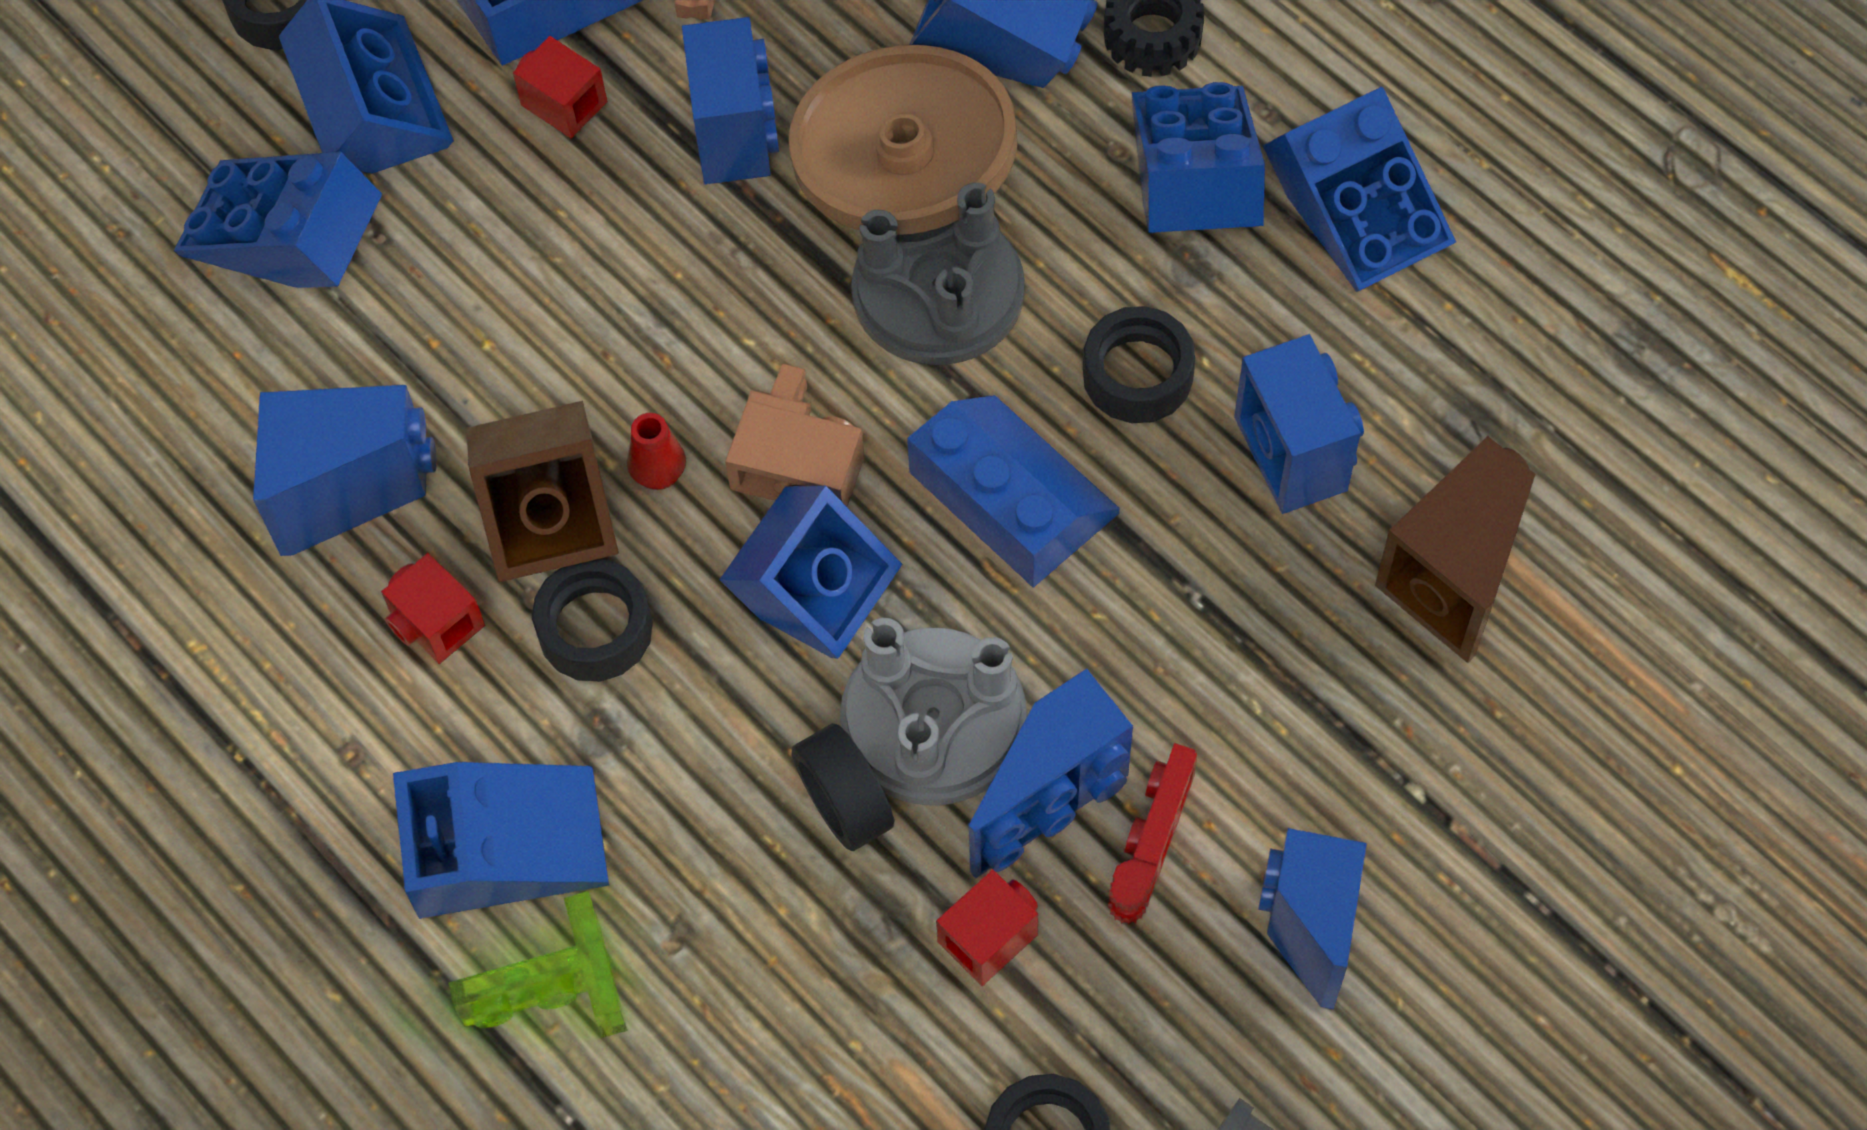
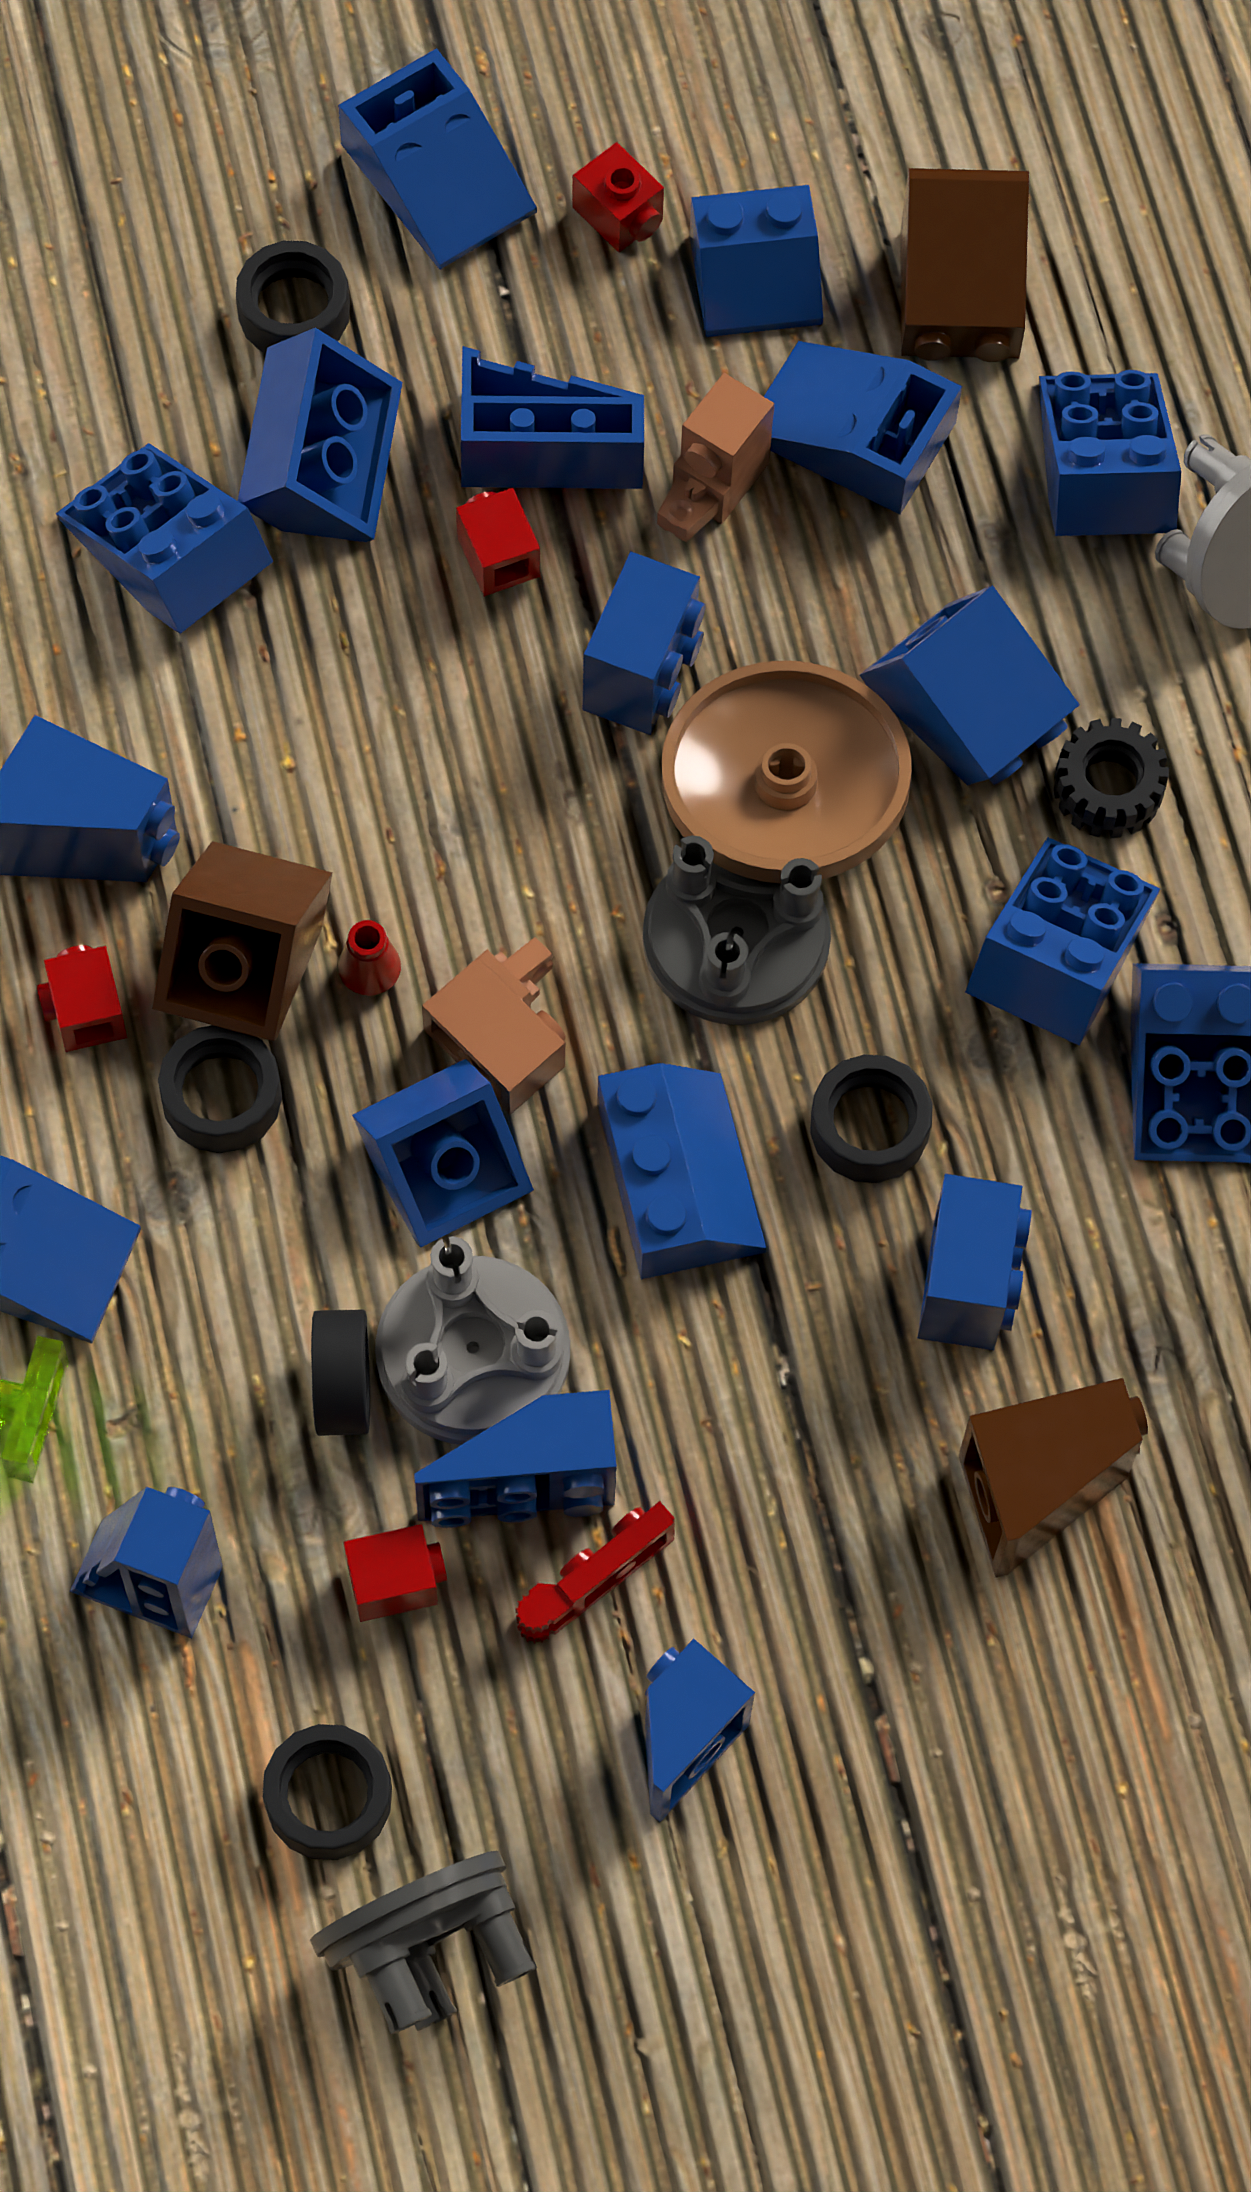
camera: 25 degrees right, 5 degrees up
none -> blue wedge [70,1487,223,1639]

